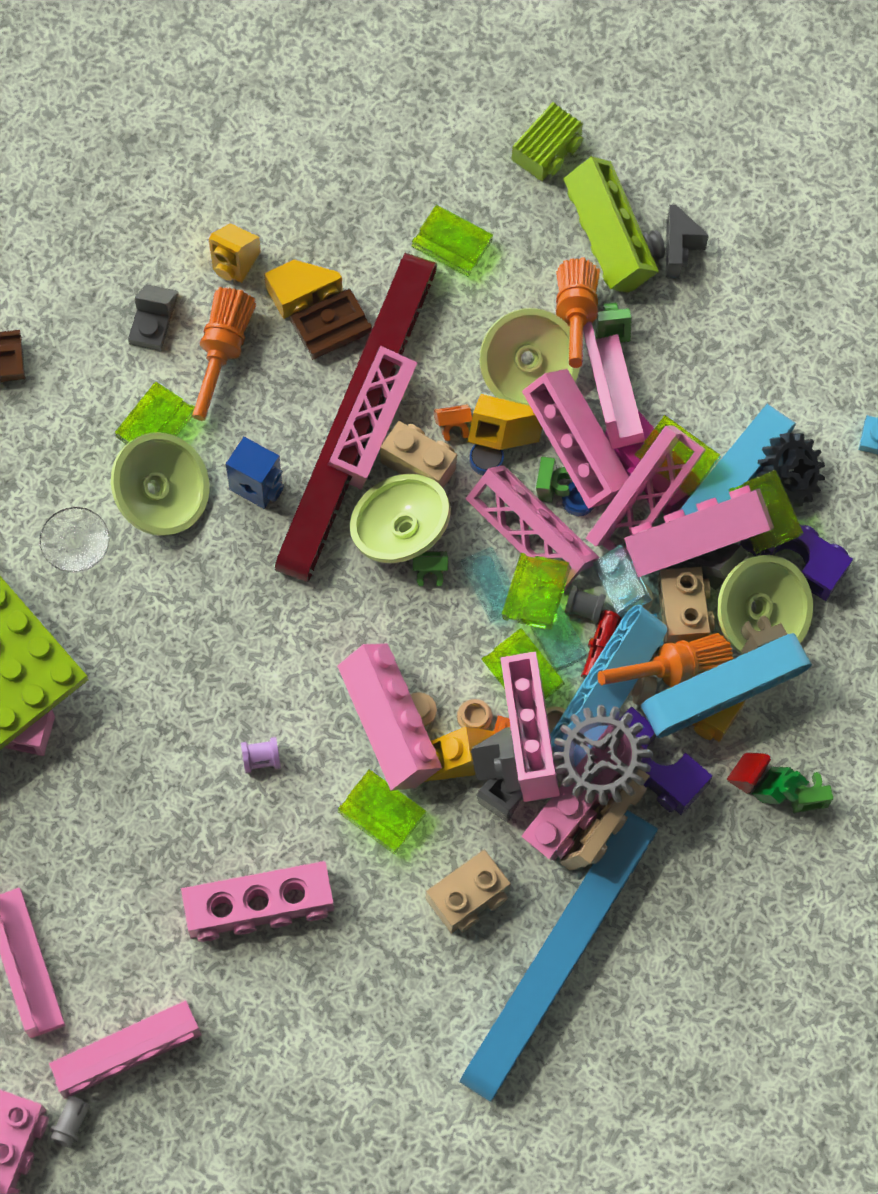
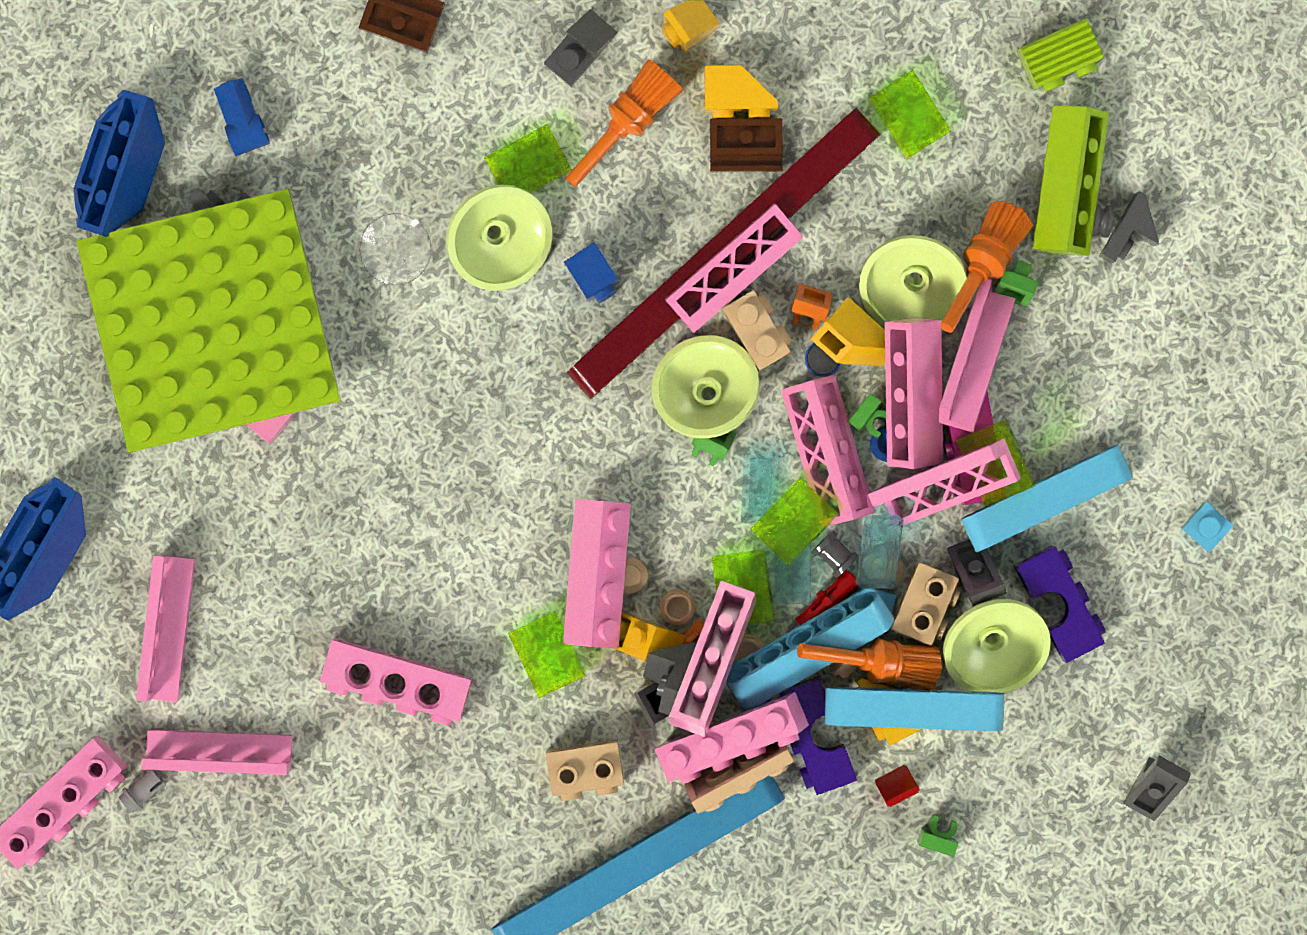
camera: 30 degrees right, 20 degrees up
lavender bush [241,737,281,773] -> none
light grey gear [552,705,653,805] -> none
bright pink brick [624,485,774,577] -> none
clear neon green plate [729,470,803,554] -> none
dark tan tile [741,616,788,654] -> none
green plate [752,767,809,804] -> none
black gear [757,432,825,507] -> none

